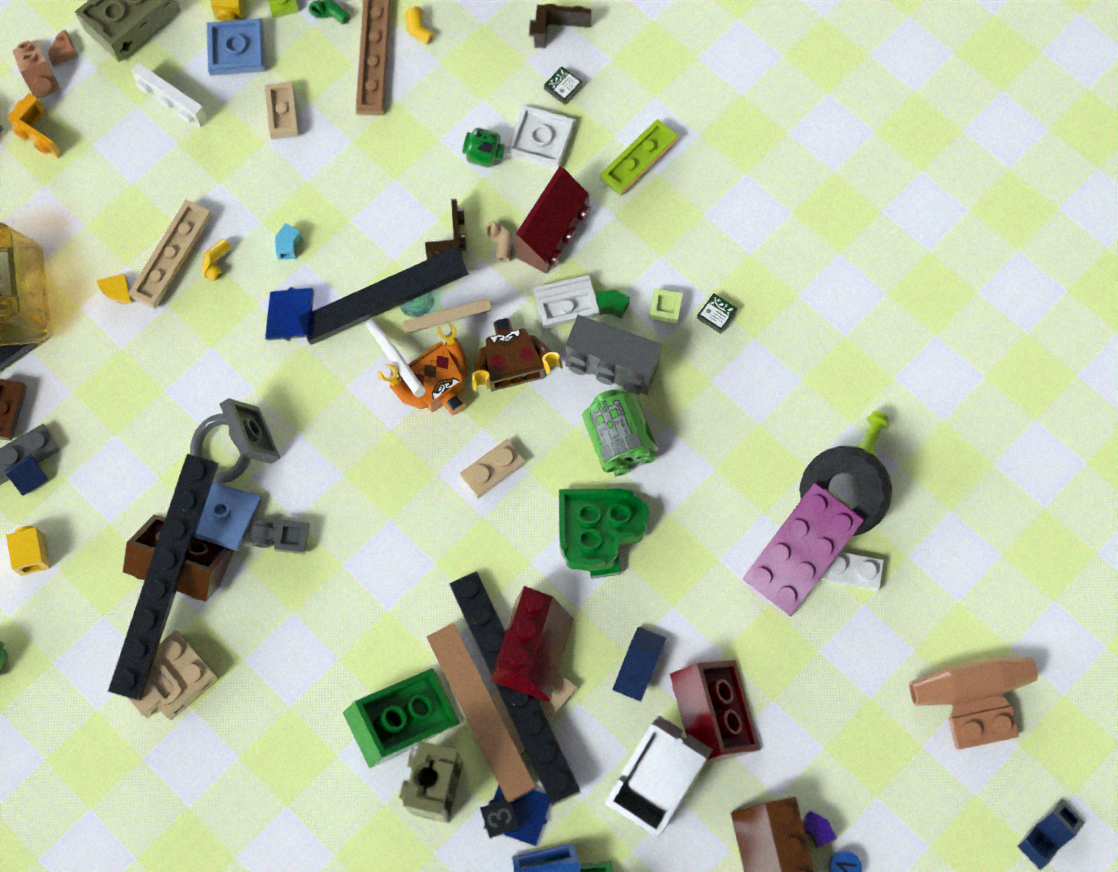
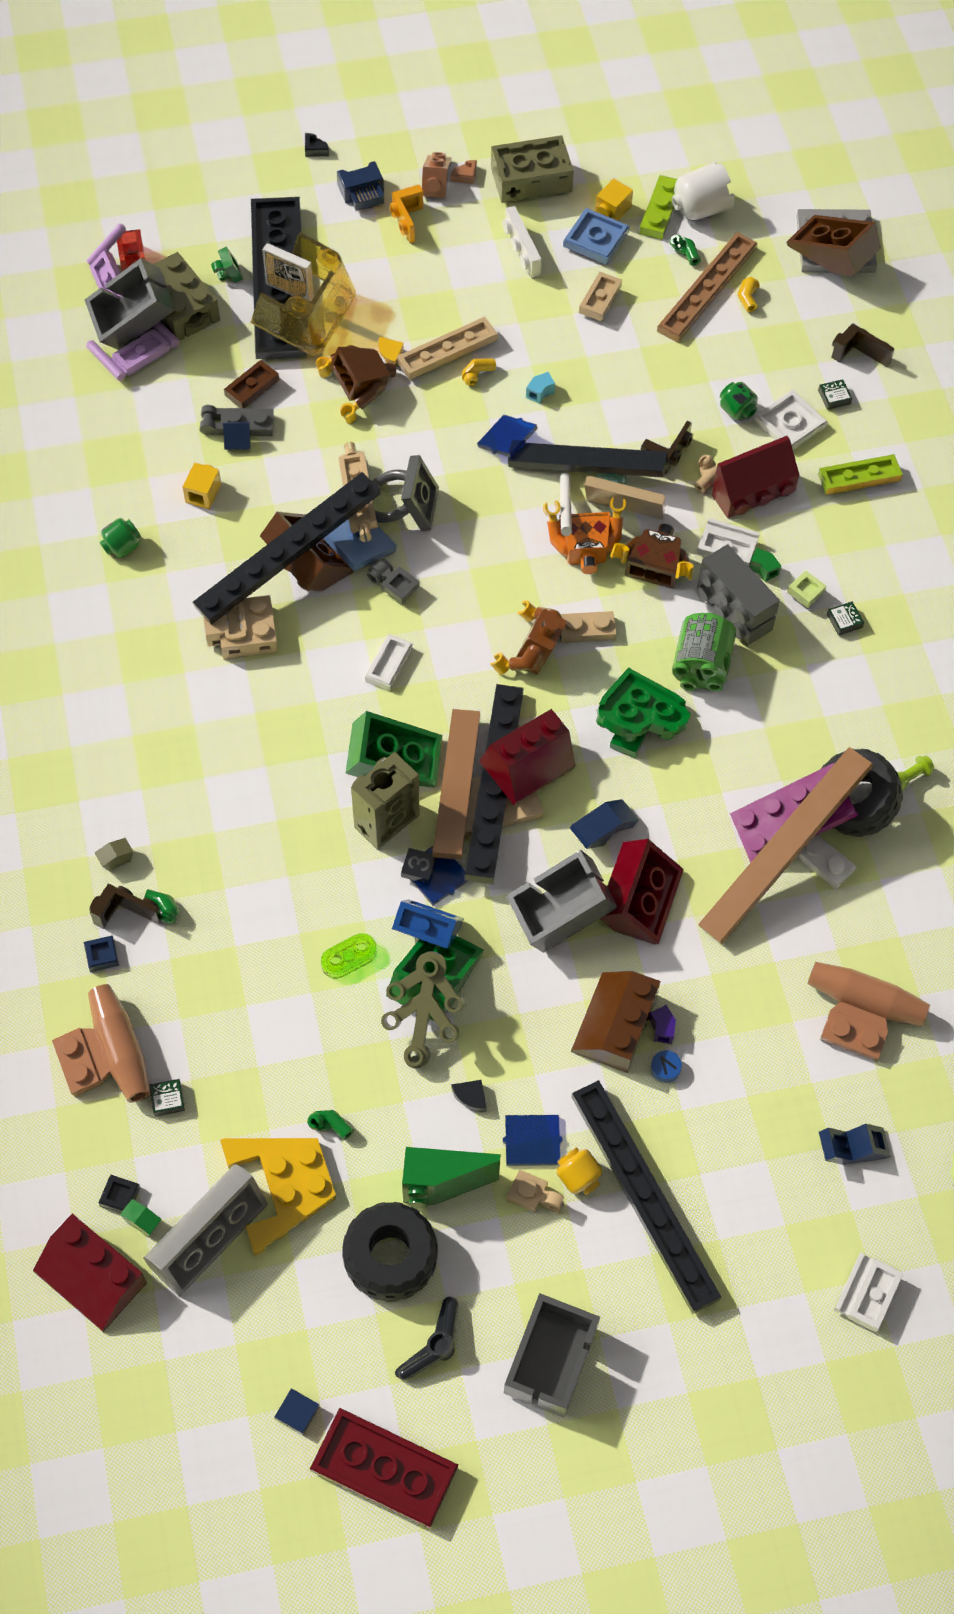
camera: 30 degrees right, 10 degrees down
none -> reddish brown torso [316,345,396,424]
none -> tan plate [338,442,378,542]
none -> white tile [365,634,413,691]
none -> dark orange torso [490,600,567,675]
none -> medium nougat tile [698,747,873,944]

